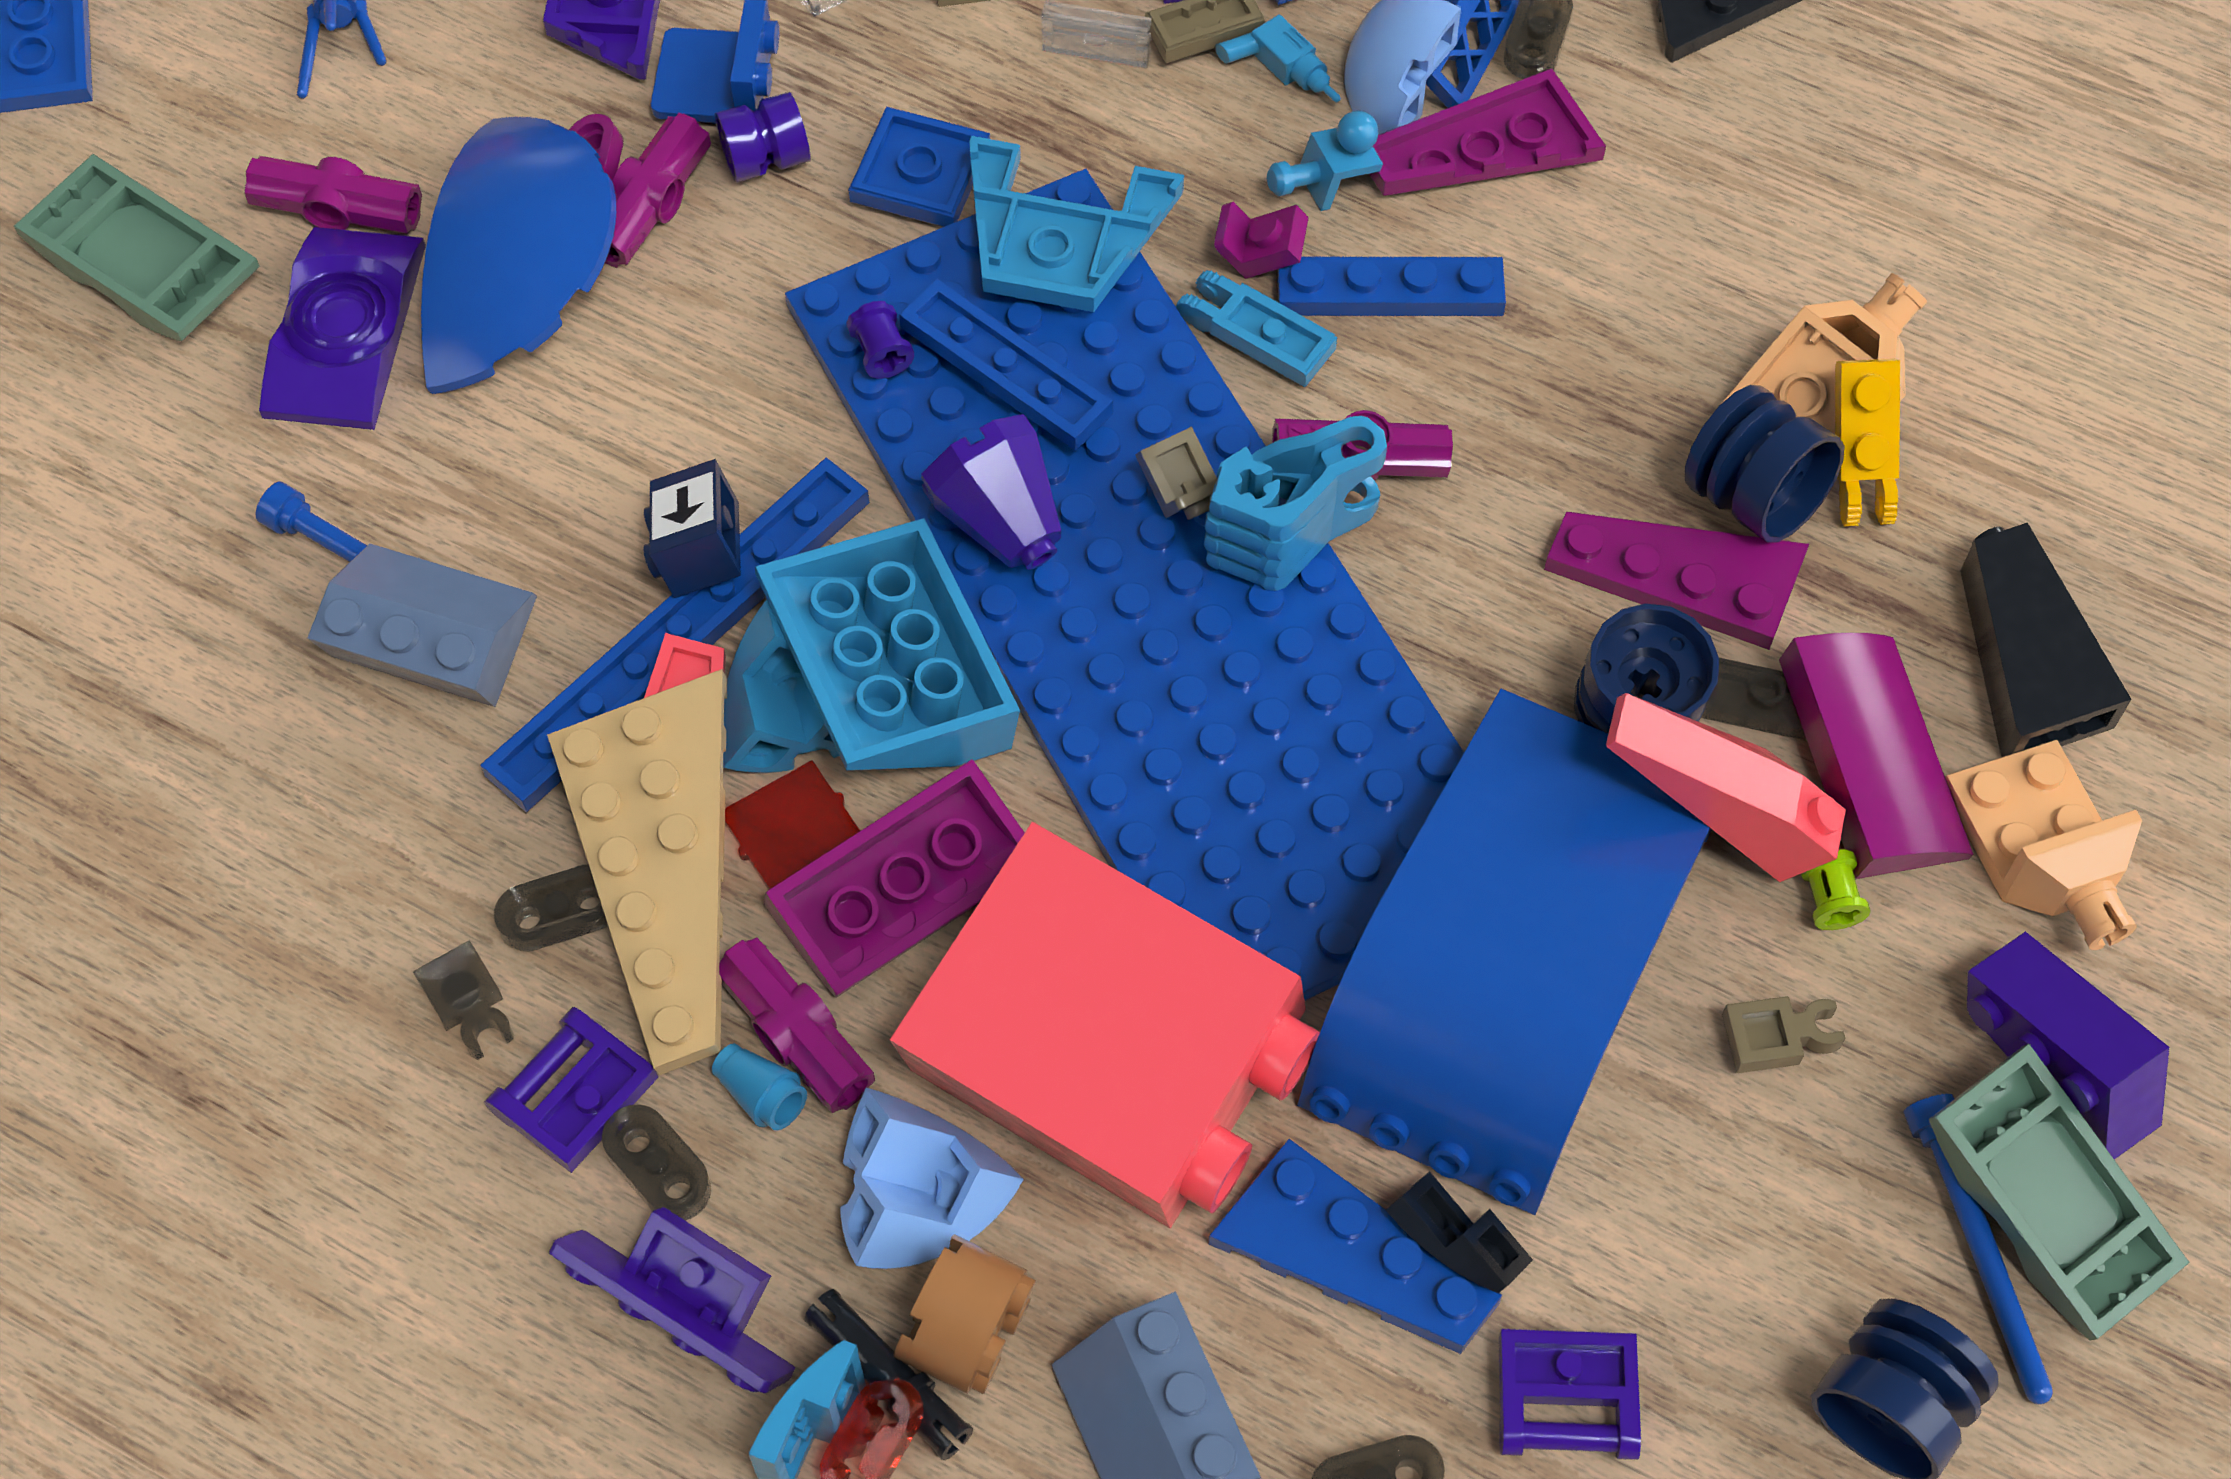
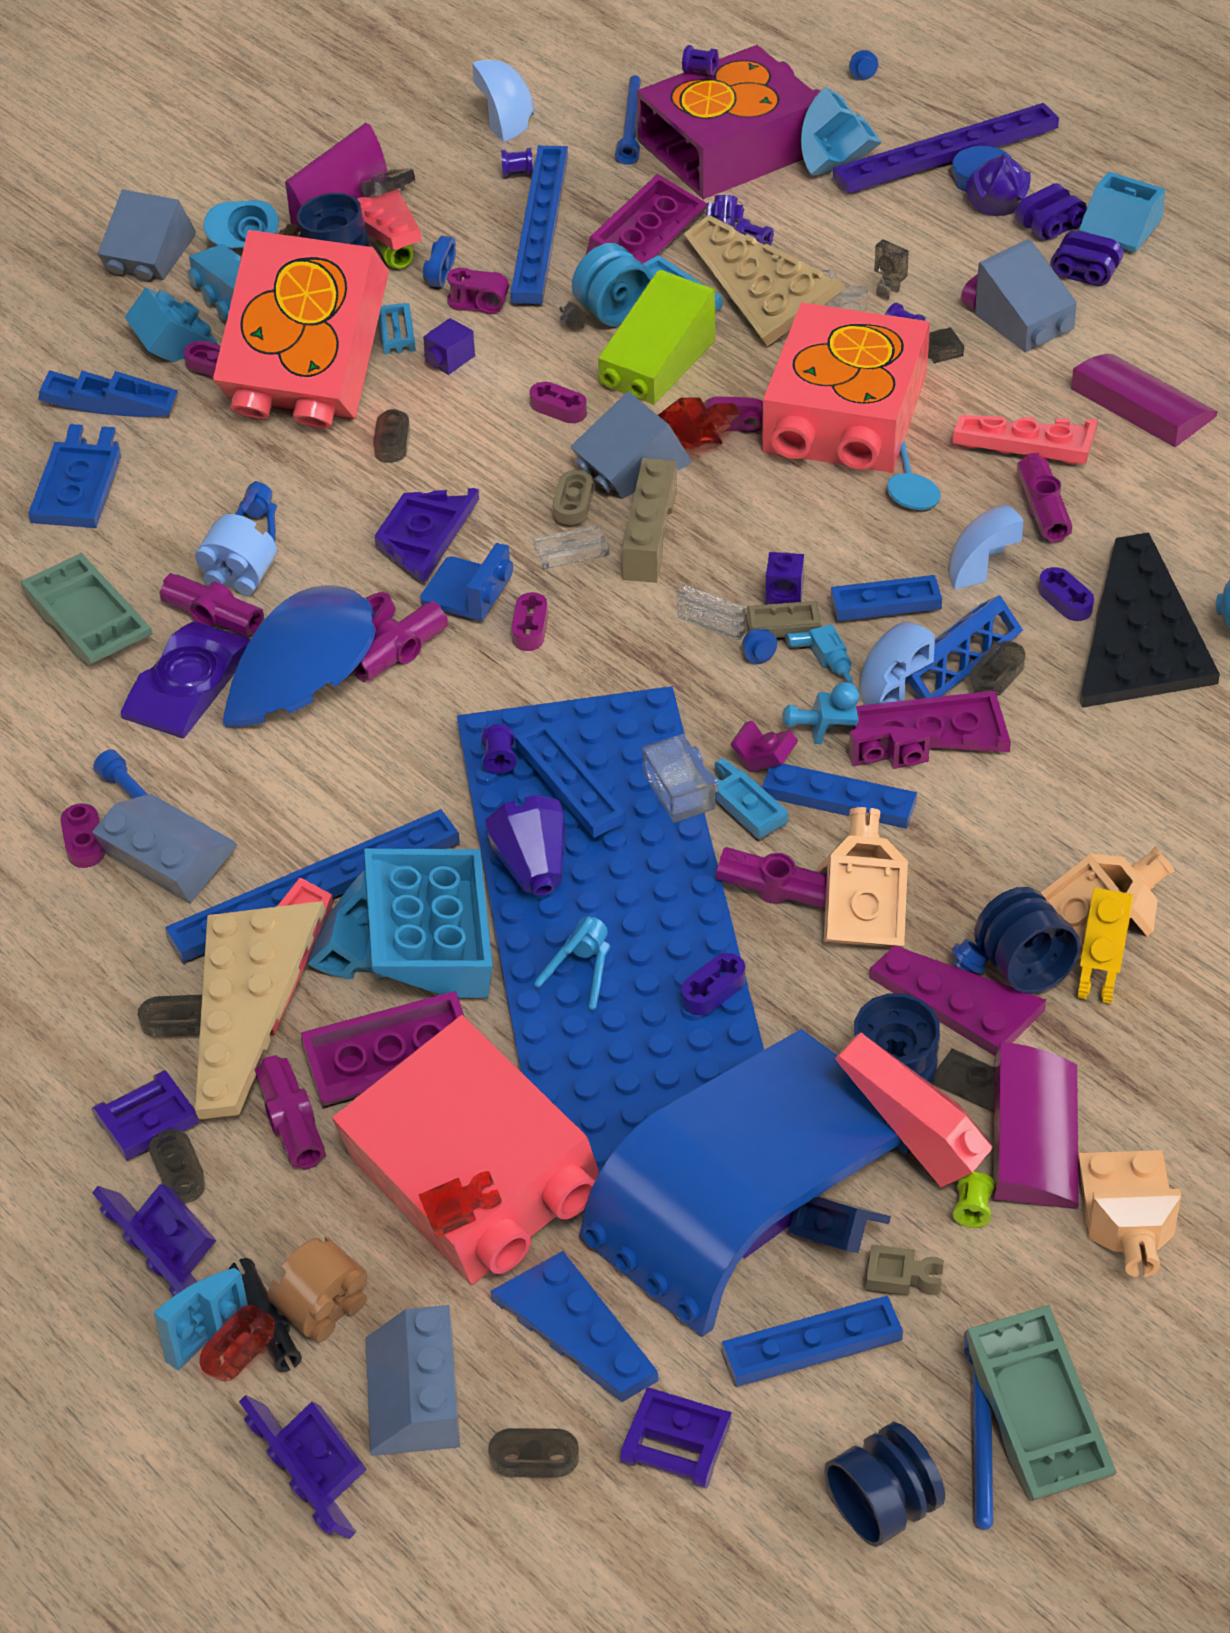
camera: 20 degrees right, 15 degrees down
clear smoke plate [413,940,514,1060] -> none
dark blue brick [643,459,741,598] -> none
dark azure cone [712,1043,807,1131] -> none
dark purple wheel [715,92,811,183] -> none
clear red piece [725,760,860,890] -> none
light blue brick [840,1087,1024,1269] -> none
blue plate [849,106,990,227] -> none
dark azure wing [969,136,1184,312] -> none
dark tan bracket [1135,427,1217,520] -> none
dark azure piece [1204,416,1387,591] -> none
black slope [1386,1171,1533,1294] -> none
black slope [1960,522,2132,757] -> none
dark purple wedge [1967,931,2170,1160] -> none
none -> magenta plate [60,803,105,868]
none -> light blue brick [195,514,277,596]
none -> clear red plate [419,1171,502,1238]
none -> magenta beam [512,592,548,651]
none -> dark azure plant [534,916,610,1010]
none -> clear brick [642,734,719,823]
none -> dark purple beam [681,953,745,1015]
none -> blue plate [722,1295,903,1387]
none -> blue plate [742,629,777,664]
none -> dark blue panel [788,1196,891,1254]
none -> light nougat plate [818,807,908,948]
none -> magenta slope [849,726,930,769]
none -> blue plate [952,939,989,974]

